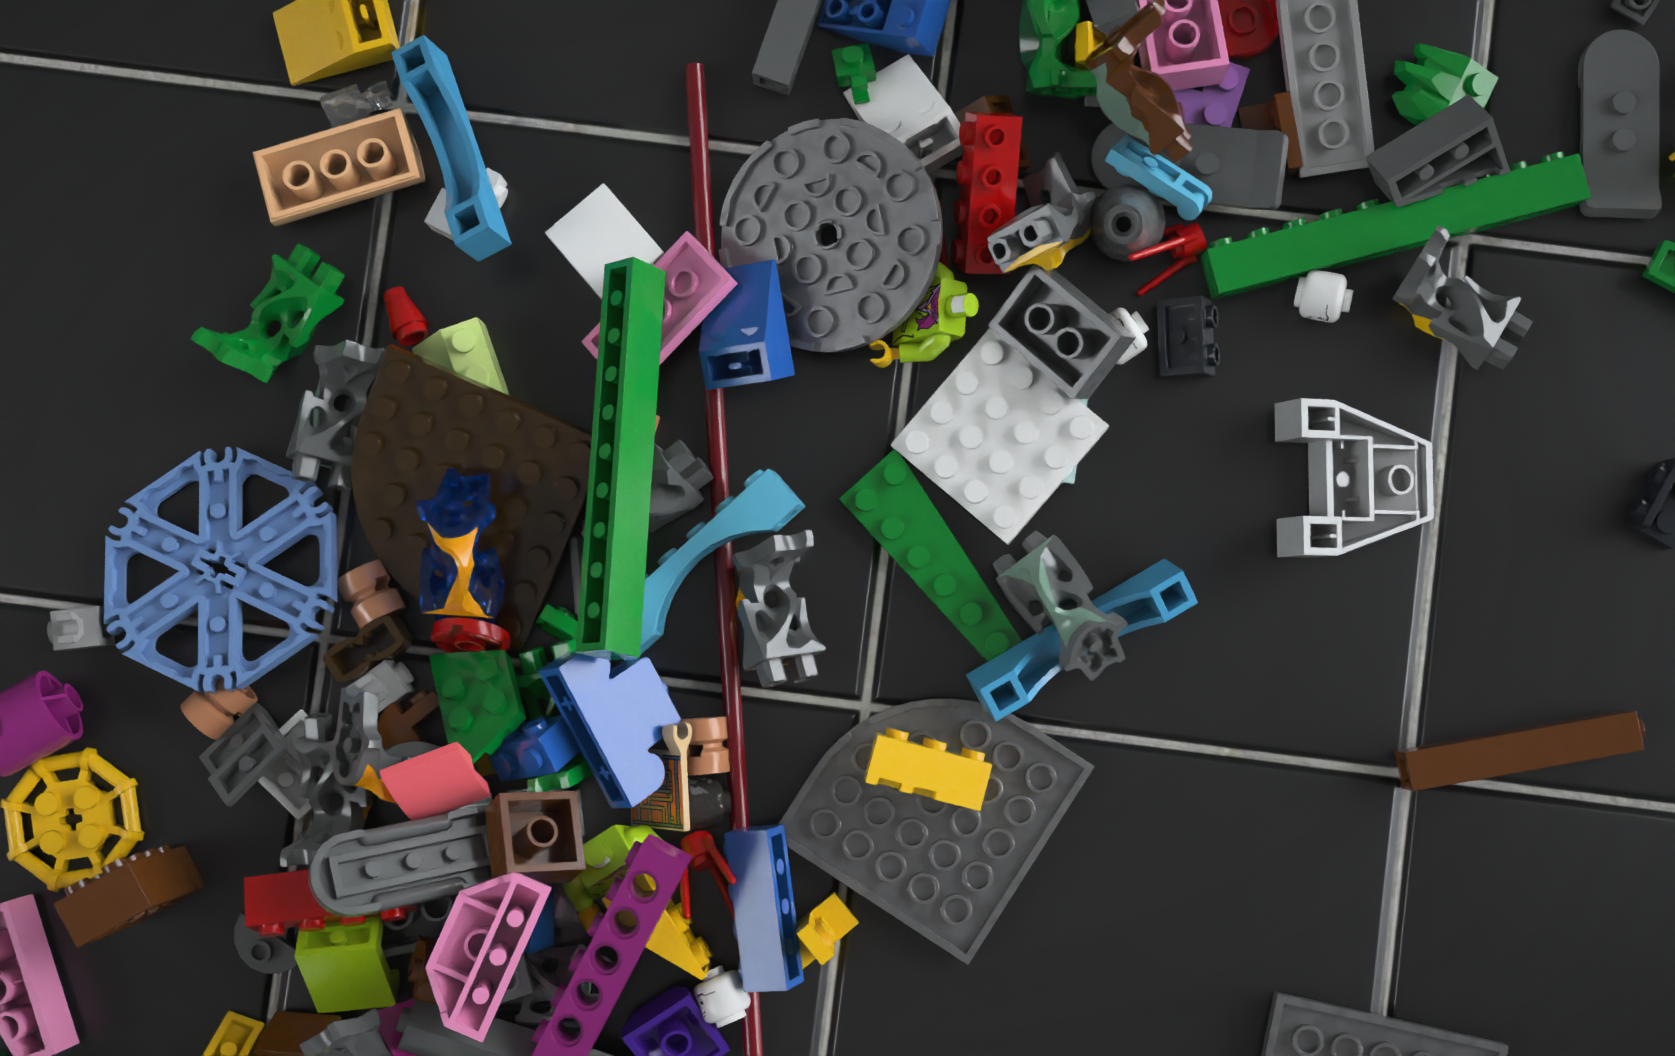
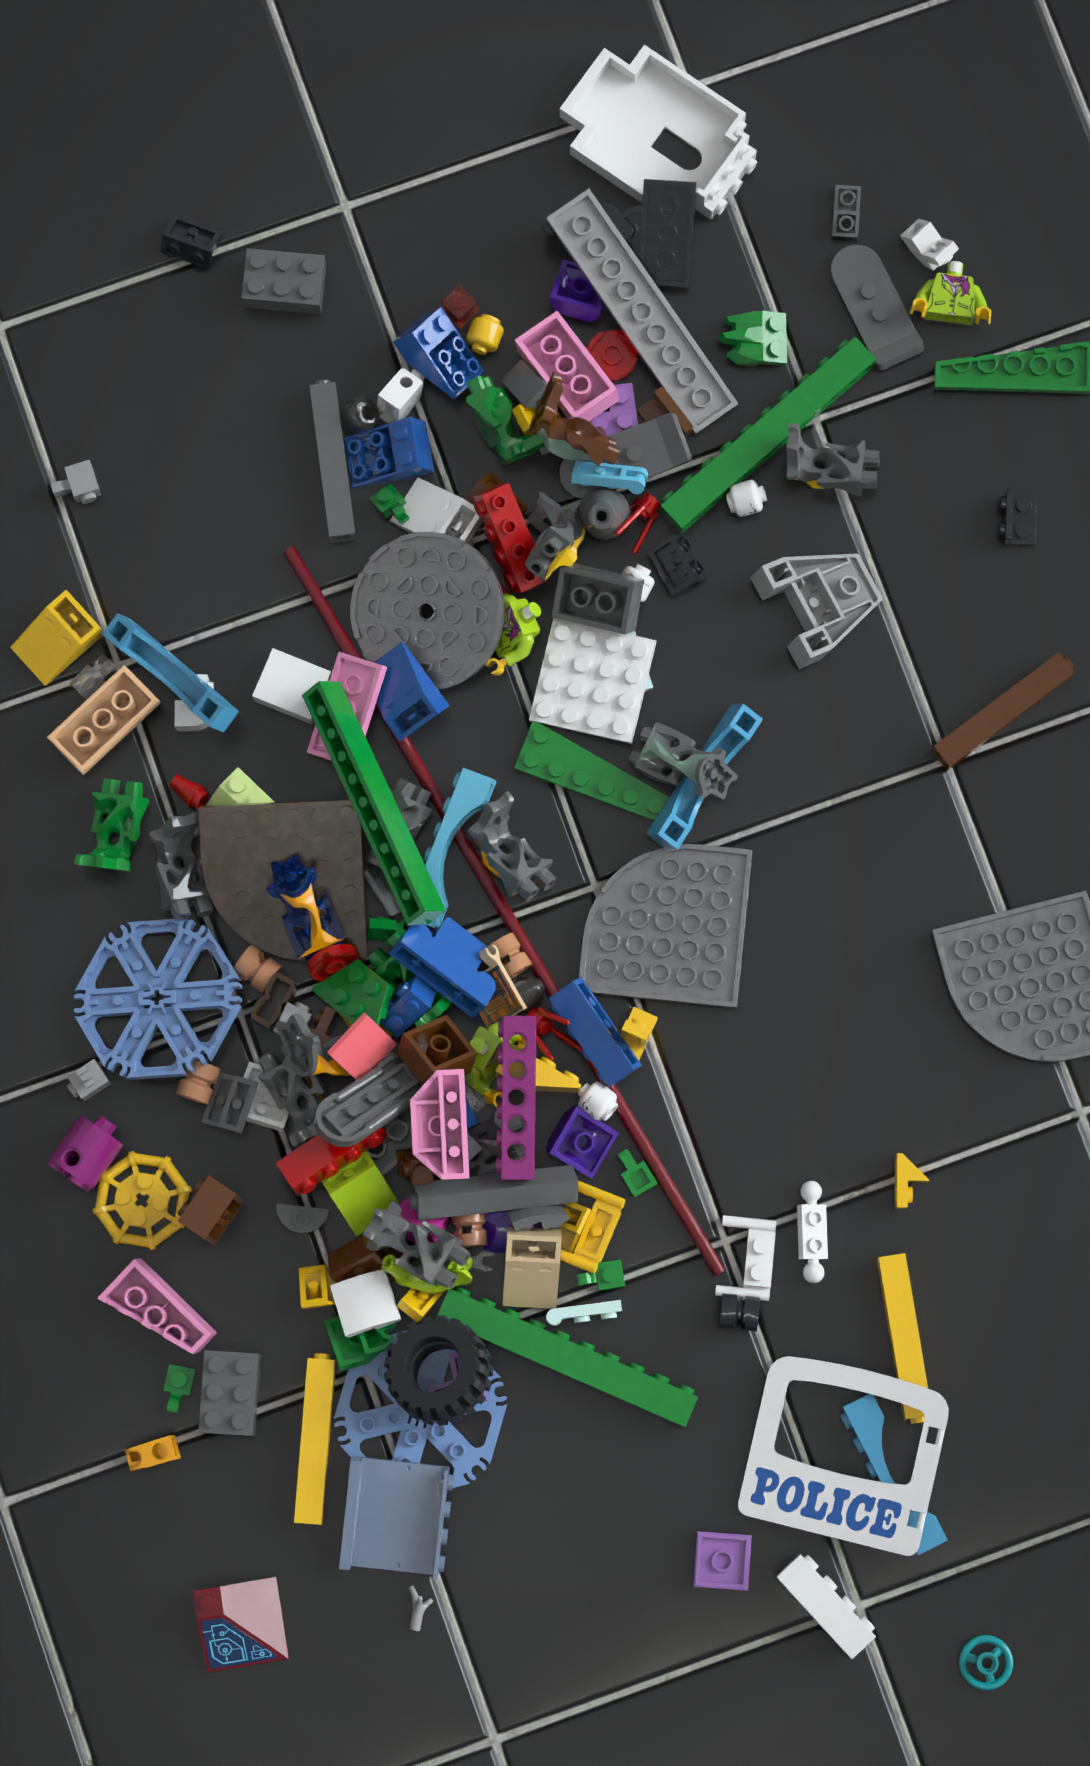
camera: 25 degrees left, 5 degrees down
yellow wedge [864,727,992,811] -> none
dark grey wedge [1365,94,1510,207] -> none

